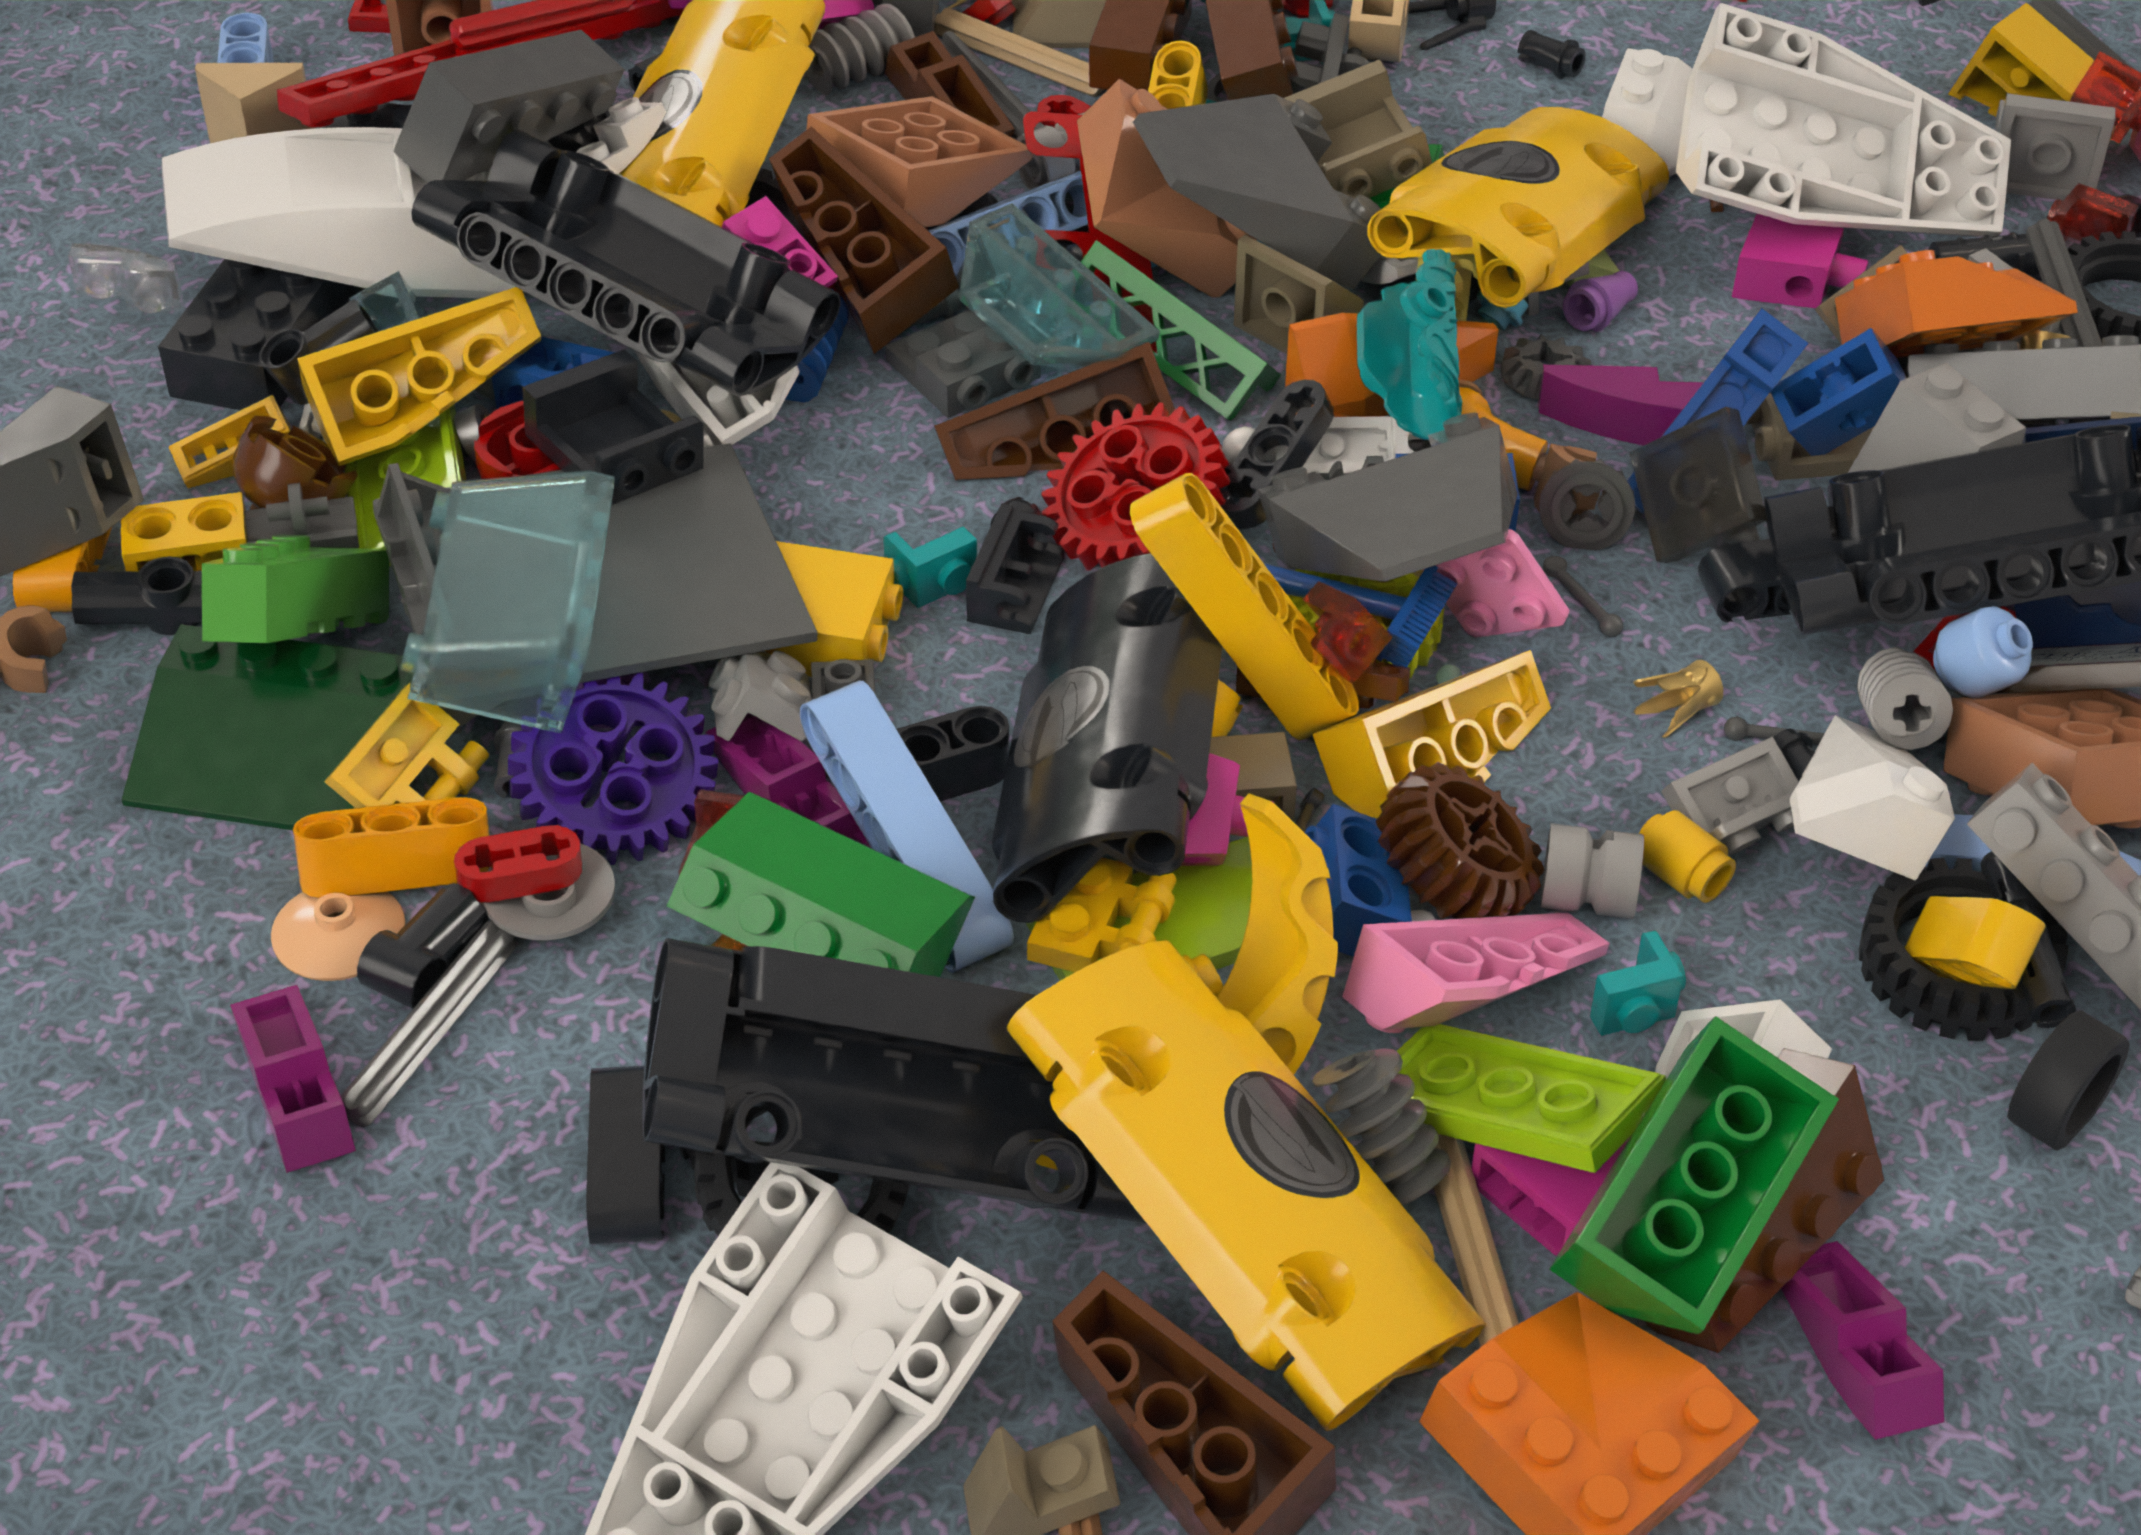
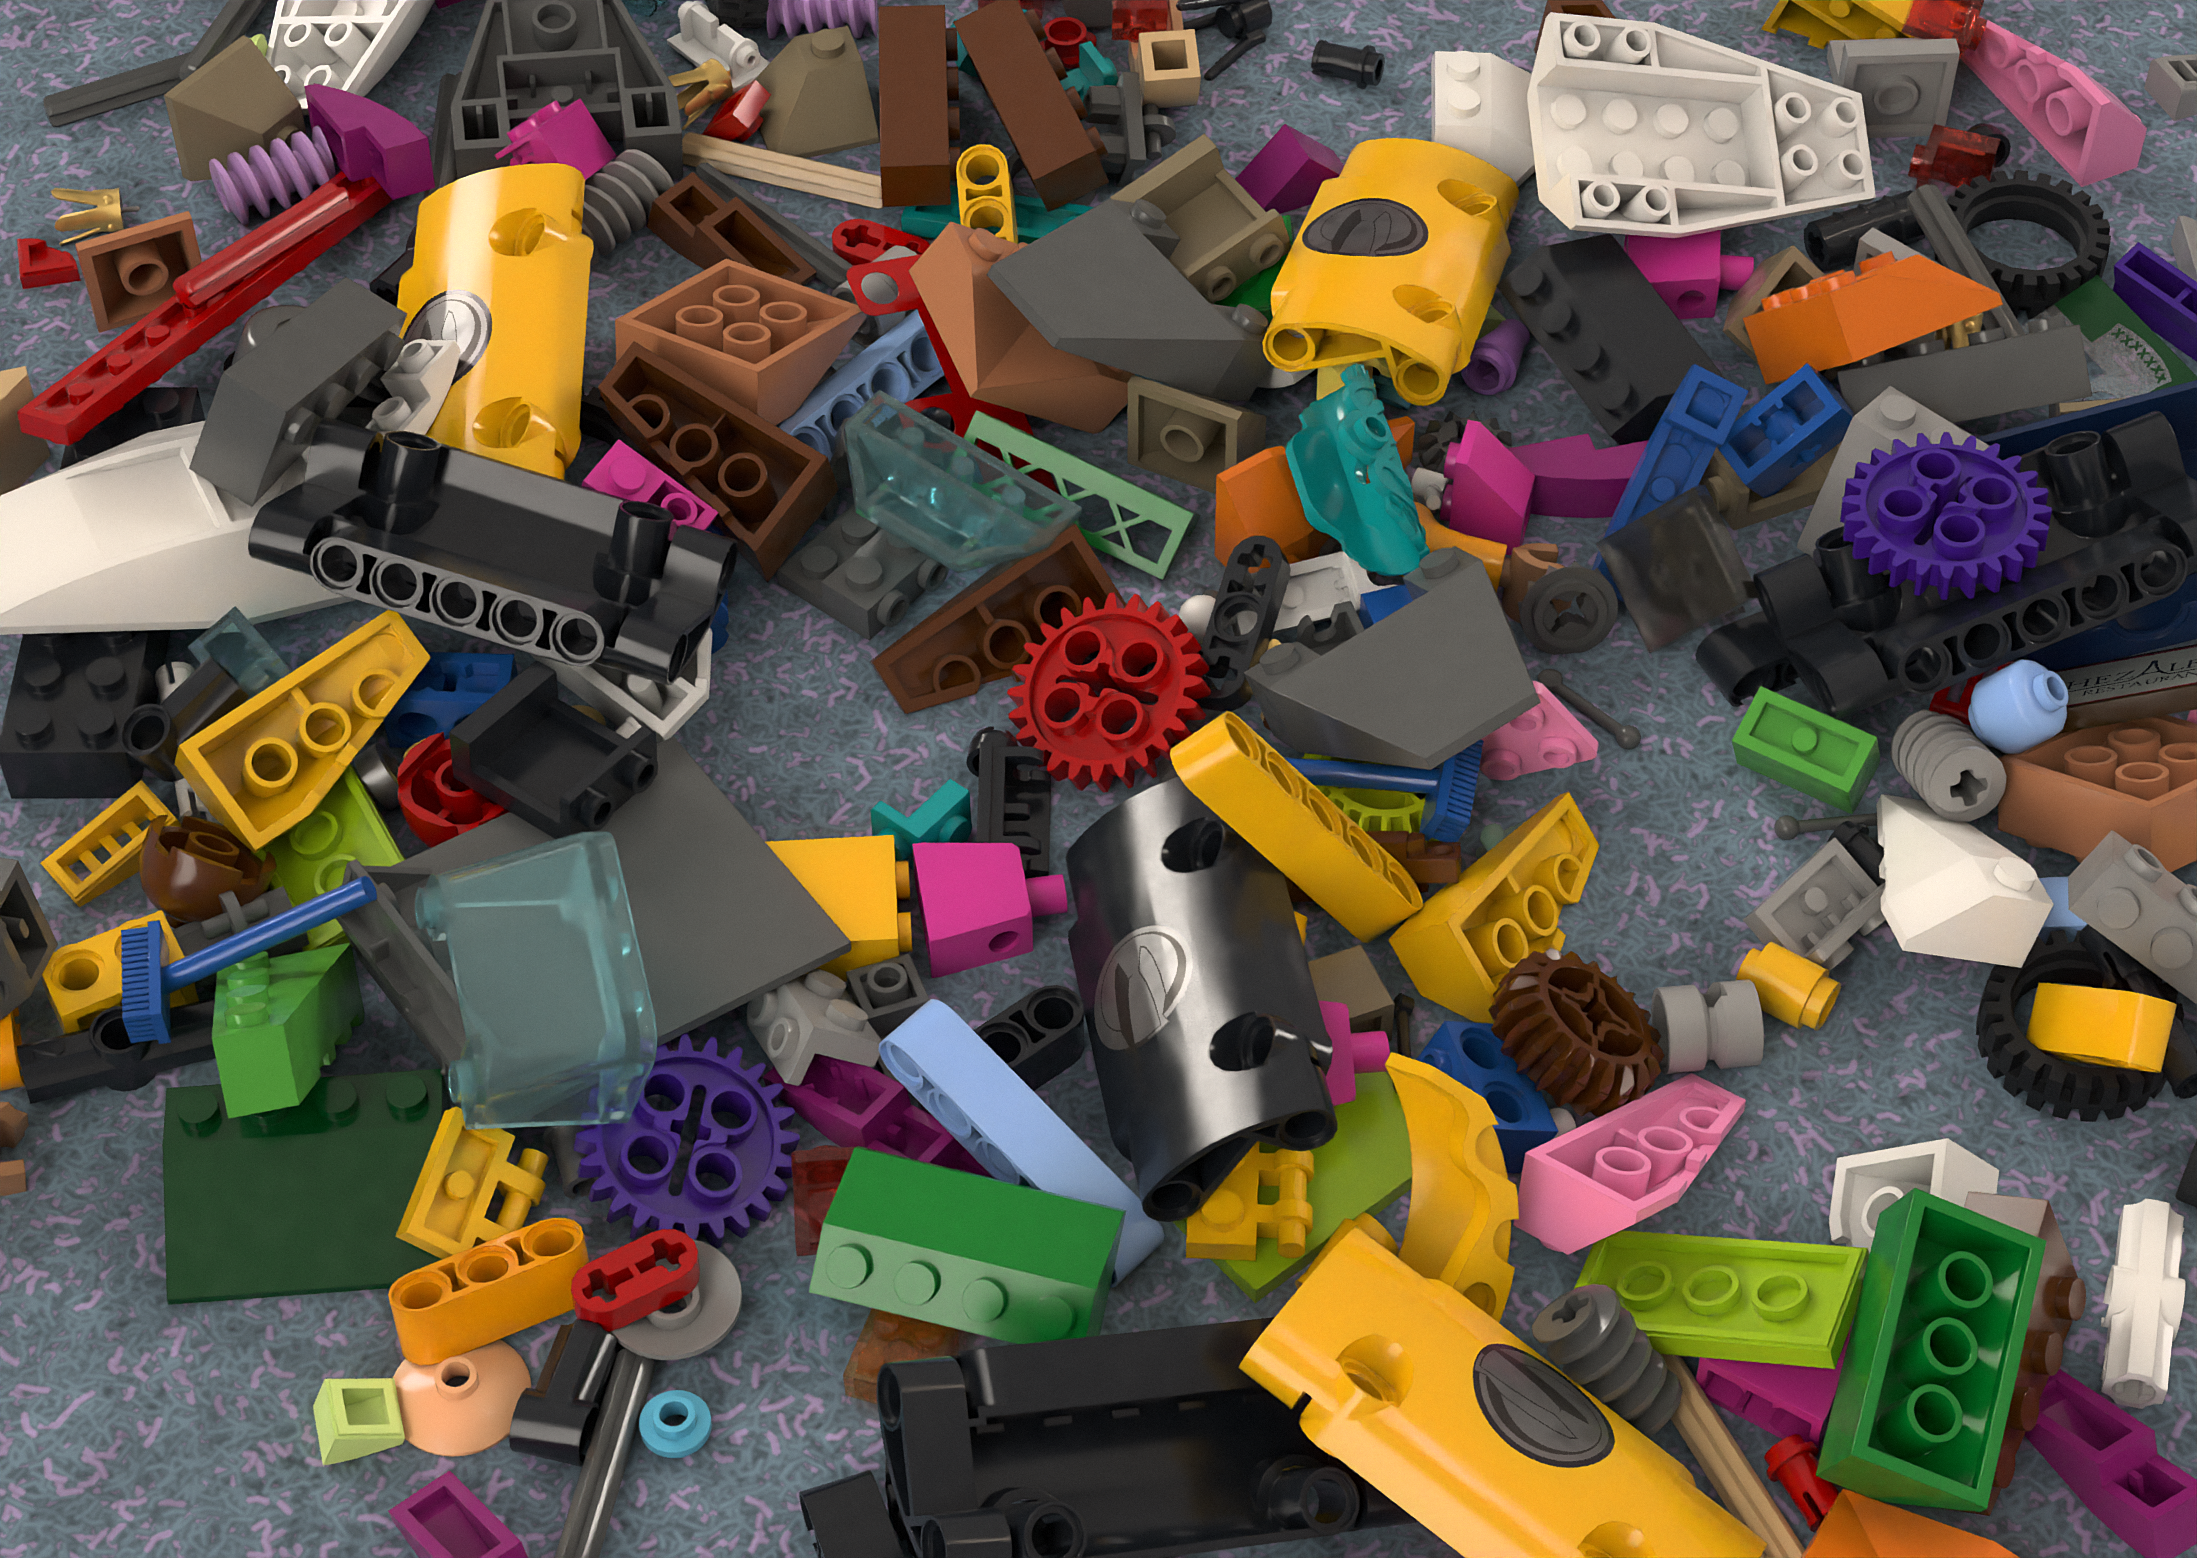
camera: 15 degrees left, 5 degrees up
clear red bracket [1303,581,1393,683] -> none
teal bracket [1590,930,1686,1036] -> none
pearl gold piece [1633,660,1723,738] -> none
none -> blue piece [121,875,377,1044]
none -> yellowish green slope [313,1378,405,1465]
none -> medium azure plate [639,1390,712,1458]
none -> dark pink torso [912,843,1068,978]
none -> magenta slope [1235,124,1344,214]
none -> white hand [1411,467,1449,510]
none -> dark pink slope [1440,420,1535,556]
none -> black slope [1496,233,1727,445]
none -> bright green panel [1732,686,1881,814]
none -> red pin [1764,1434,1840,1532]
none -> dark purple gear [1840,432,2052,600]
none -> white piece [2101,1198,2185,1409]

